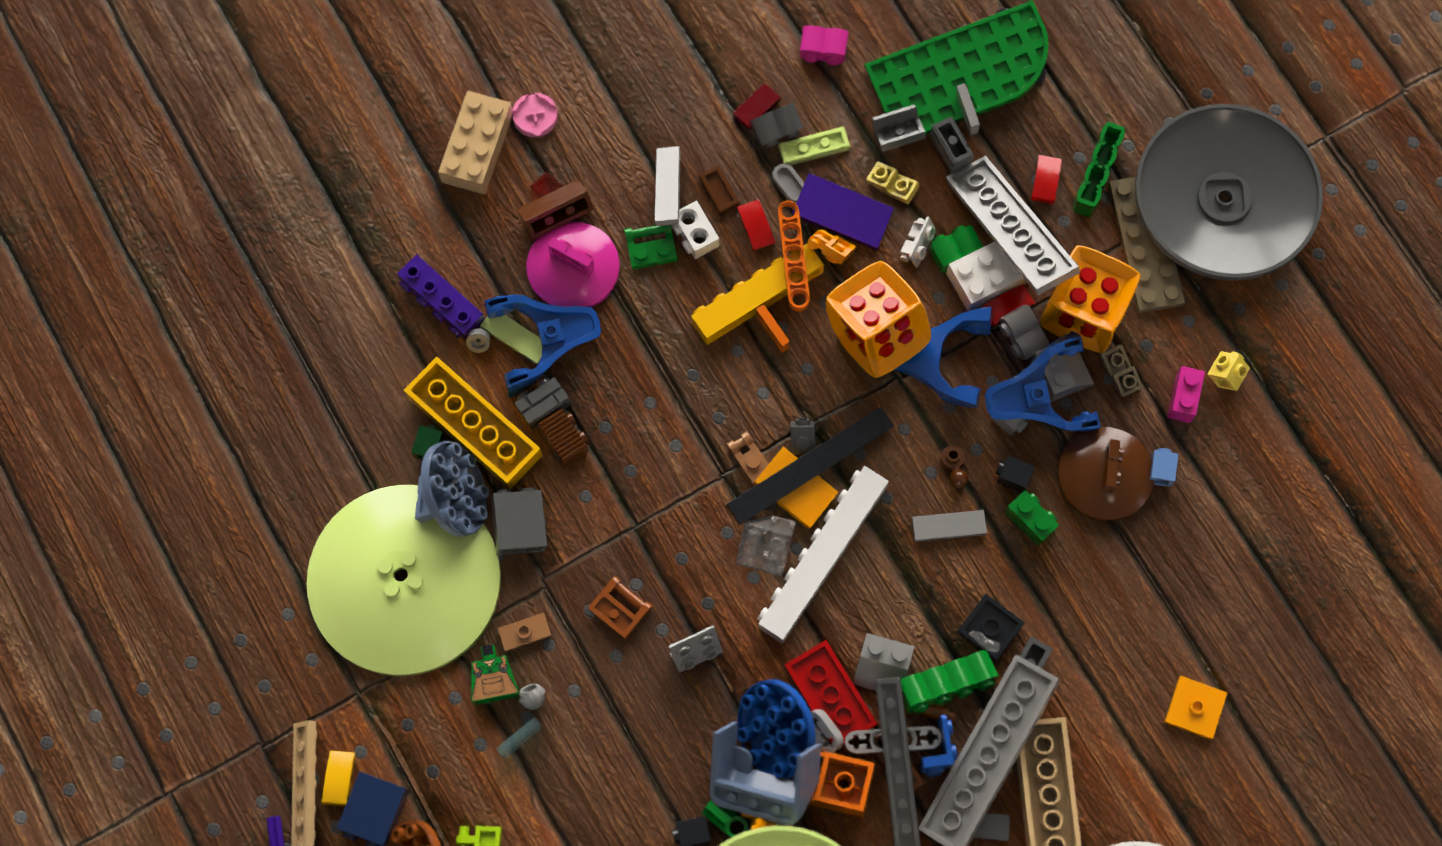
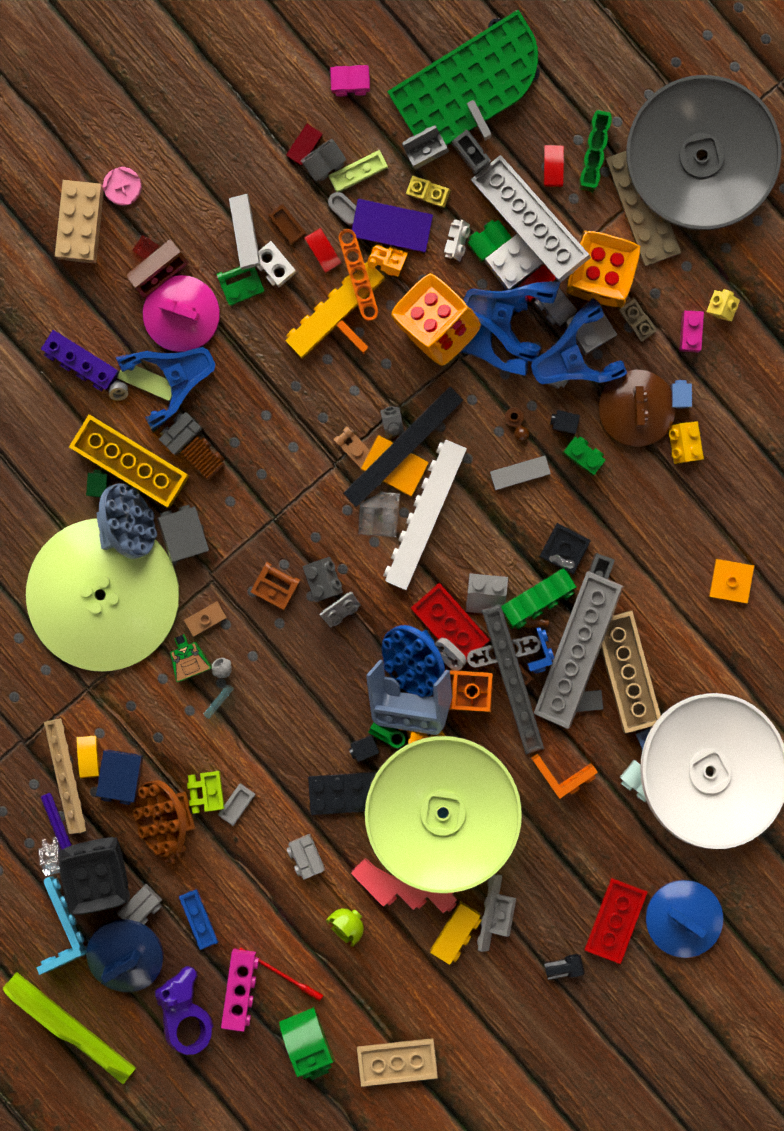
camera: 10 degrees left, 15 degrees up
none -> dark grey bracket [302,557,343,602]
none -> blue animal [464,282,560,362]
none -> yellow bracket [669,421,704,464]

